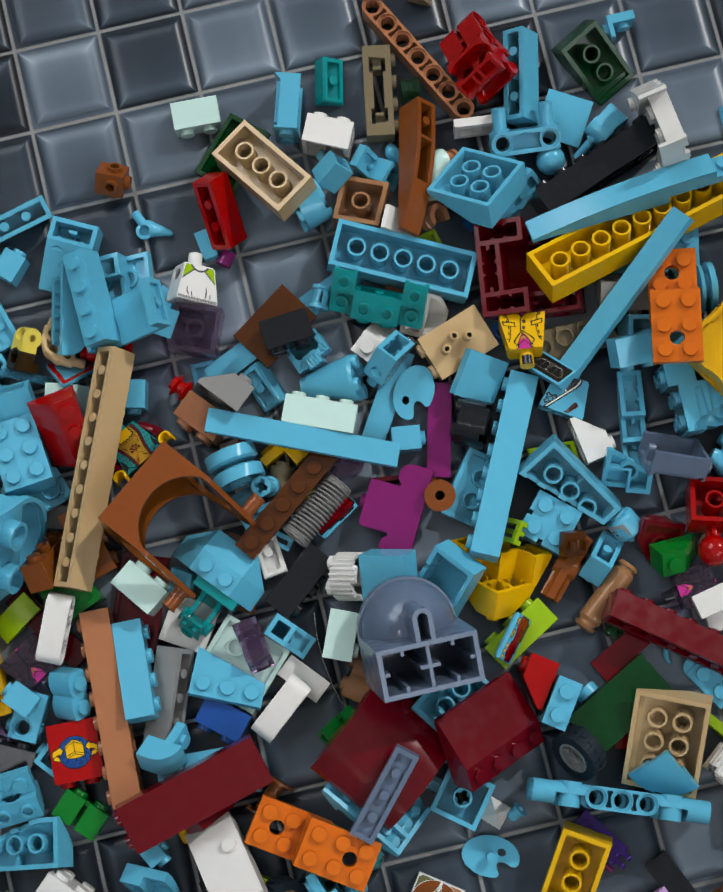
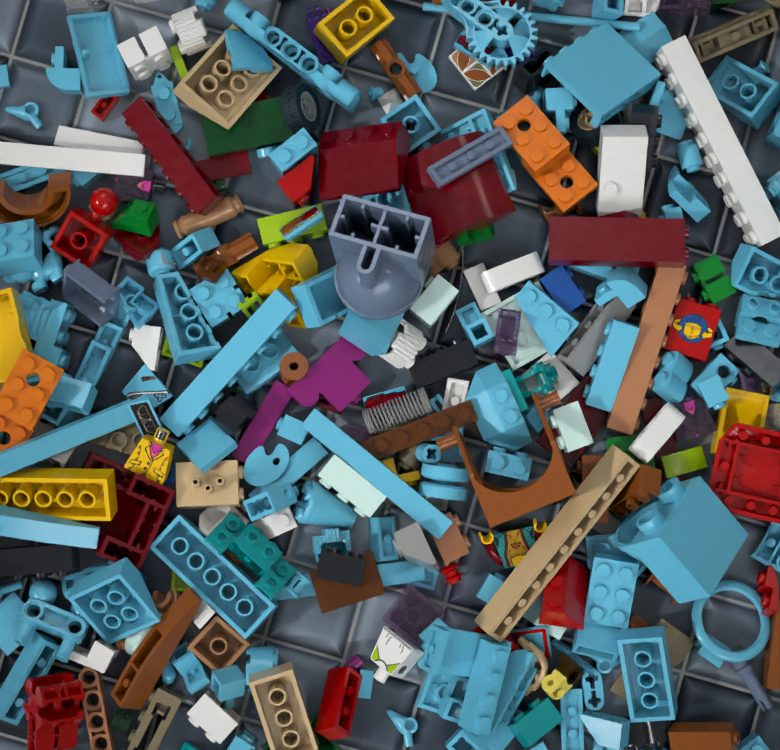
camera: 150 degrees left, 5 degrees up
none -> white slope [85,639,120,673]
none -> dark orange piece [370,38,422,101]
none -> medium azure brick [483,447,532,481]
none -> teal brick [508,697,563,747]

